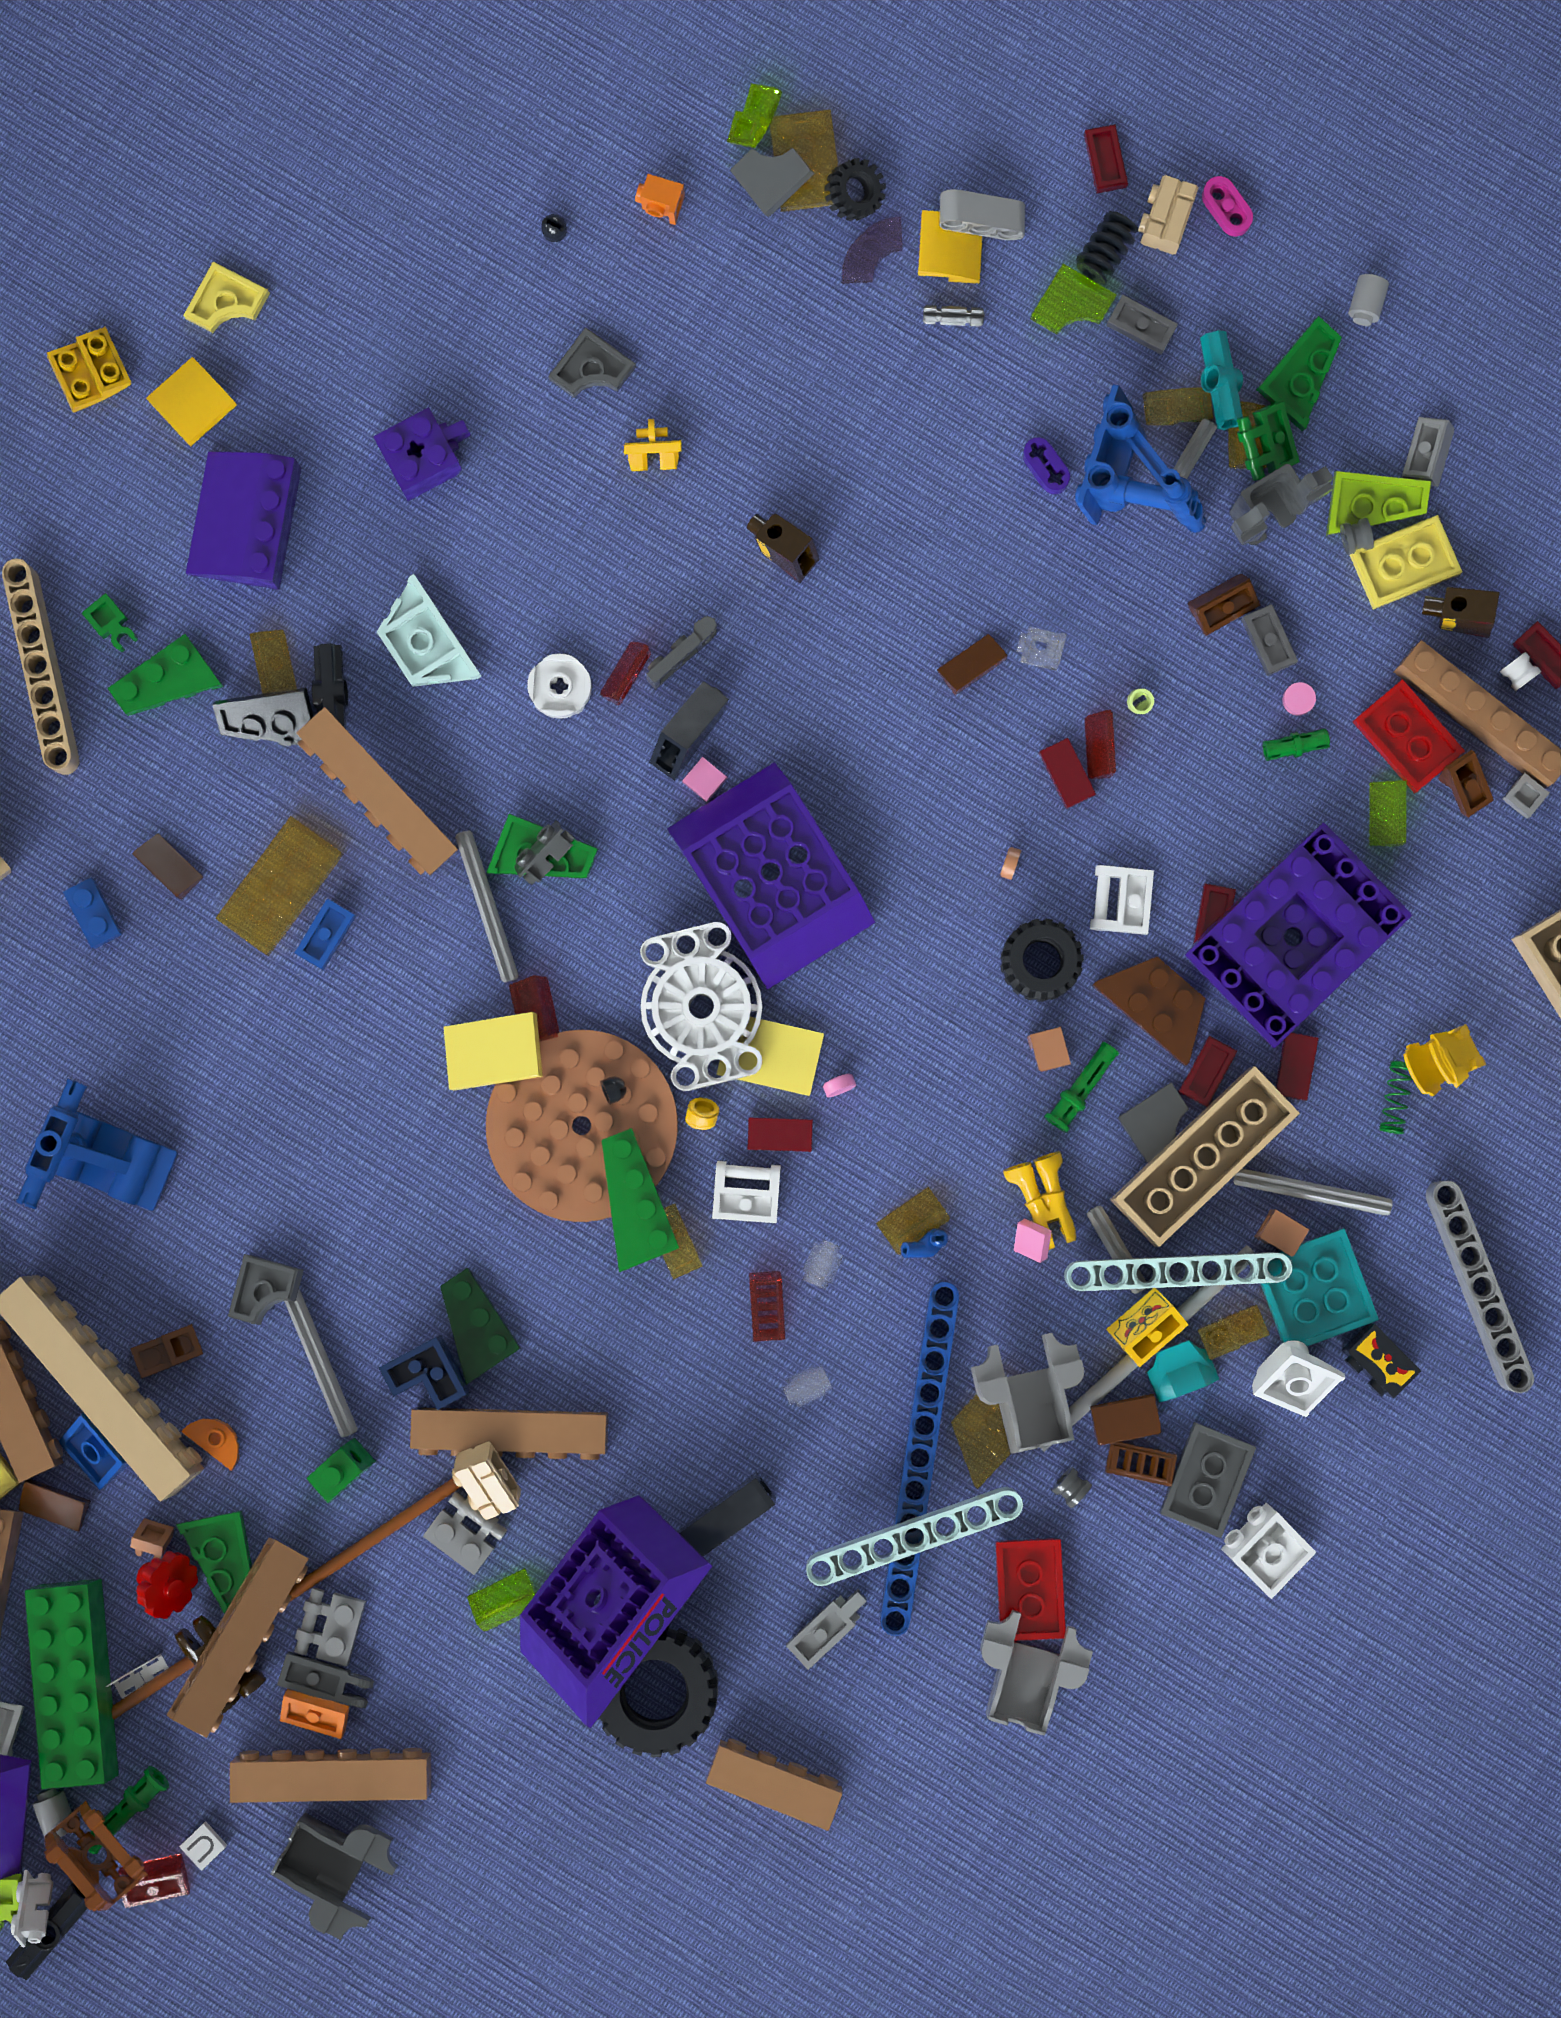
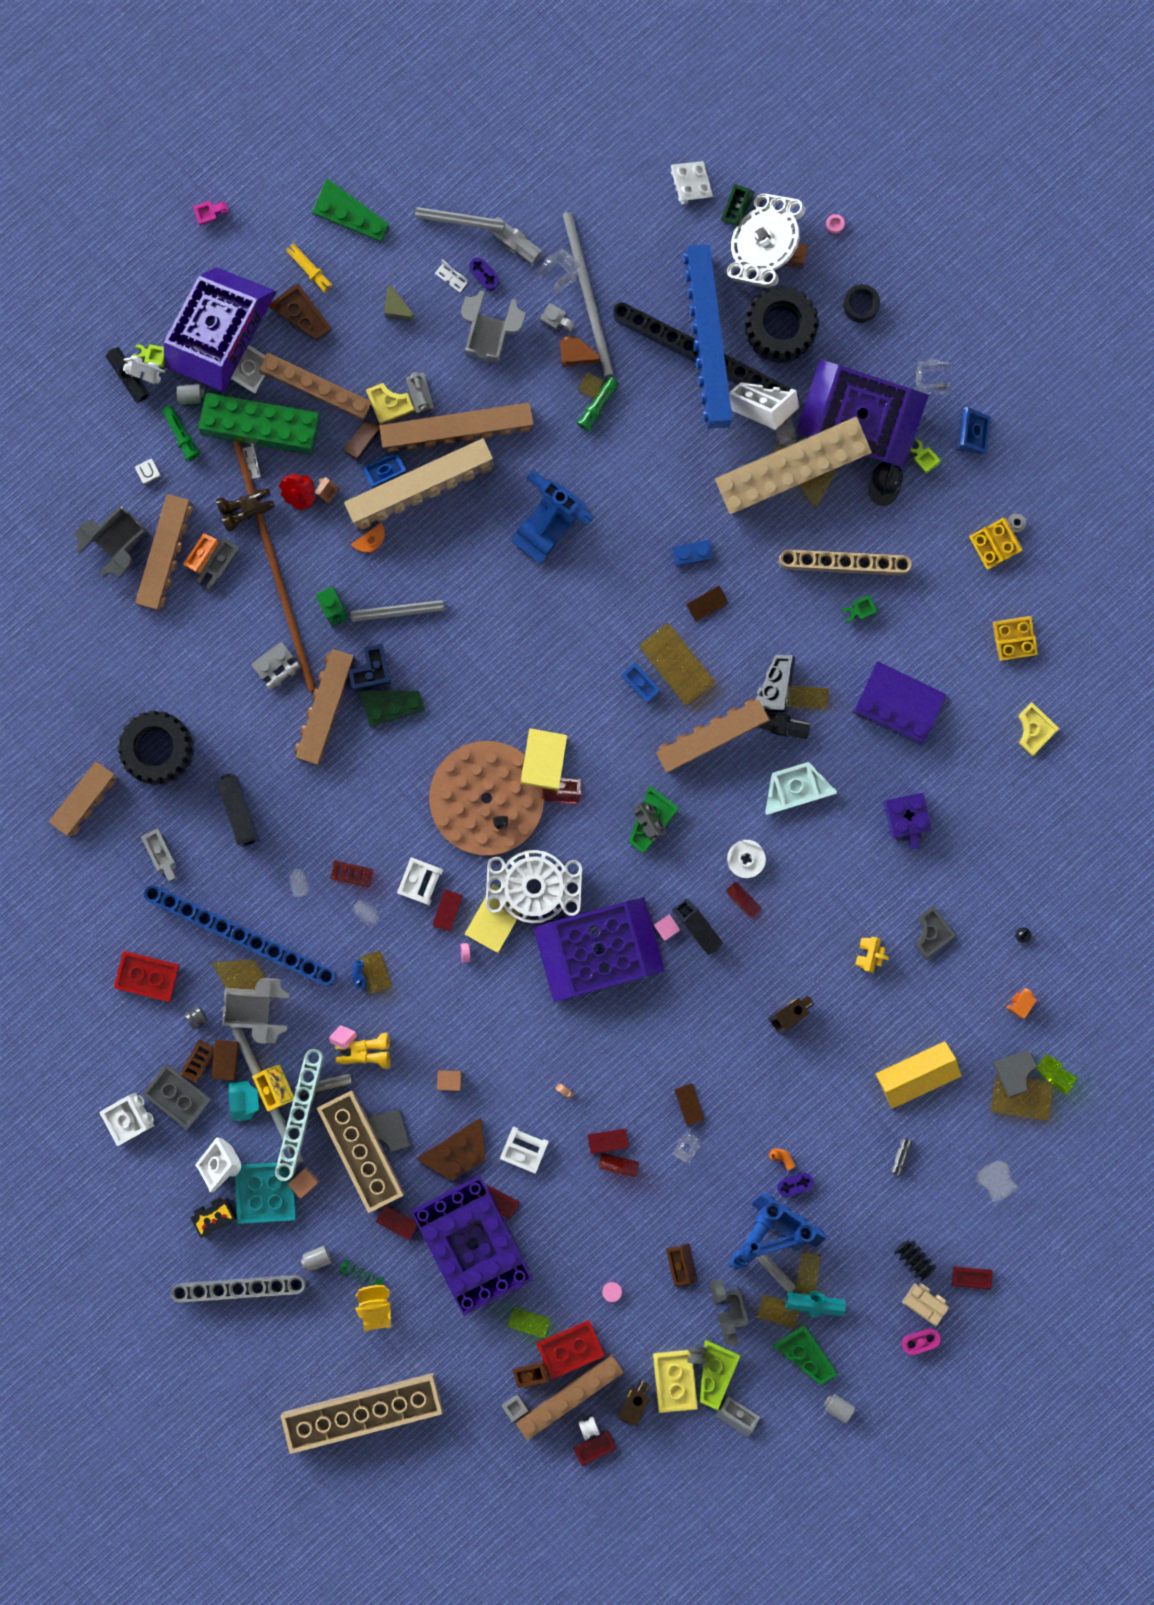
camera: 105 degrees right, 0 degrees up
dark orange piece [44,1801,148,1912] -> none
green wing [107,634,224,716] -> none
clear red slope [118,1854,190,1908] -> none
reddish brown slope [130,1324,203,1379] -> none
yellow slope [146,357,237,447] -> none
medium nougat brick [167,1538,309,1738] -> none
green wing [176,1510,252,1614] -> none
dark grey tile [228,1254,304,1325] -> none
light grey plate [294,1588,366,1666] -> none
tan brick [452,1441,521,1520] -> none
light grey axle [455,830,519,983] -> none
clear neon green slope [467,1568,537,1632] -> none
dark purple slope [520,1495,712,1728] -> none
green wing [602,1128,680,1272] -> none
dark grey hinge [646,616,717,690] -> none
clear yellow slope [663,1203,703,1279] -> none
yellow tile [685,1097,719,1130] -> none
light aqua beam [806,1487,1023,1586] -> none
black tyre [824,158,886,221] -> none
clear purple tile [841,216,903,284] -> none
yellow slope [918,210,982,284] -> none
light grey beam [939,189,1025,241] -> none
light grey piece [980,1610,1093,1735] -> none
black tyre [1000,919,1084,1002] -> none
clear neon green tile [1030,263,1117,335] -> none
green pin [1044,1042,1120,1133] -> none
flat silver plate [1106,295,1178,355] -> none
yellowish green hinge [1127,689,1154,714] -> none
dark red tile [1178,1036,1238,1107] -> none
clear yellow slope [1197,1304,1270,1360] -> none
light grey axle [1233,1169,1393,1215] -> none
green plate [1237,401,1300,481] -> none
flat silver plate [1241,604,1298,676] -> none
green pin [1262,728,1330,761] -> none
none -> light grey brick [301,1245,332,1273]
none -> orange arm [769,1148,796,1171]
none -> yellow slope [875,1041,962,1109]
none -> clear piece [975,1160,1019,1204]

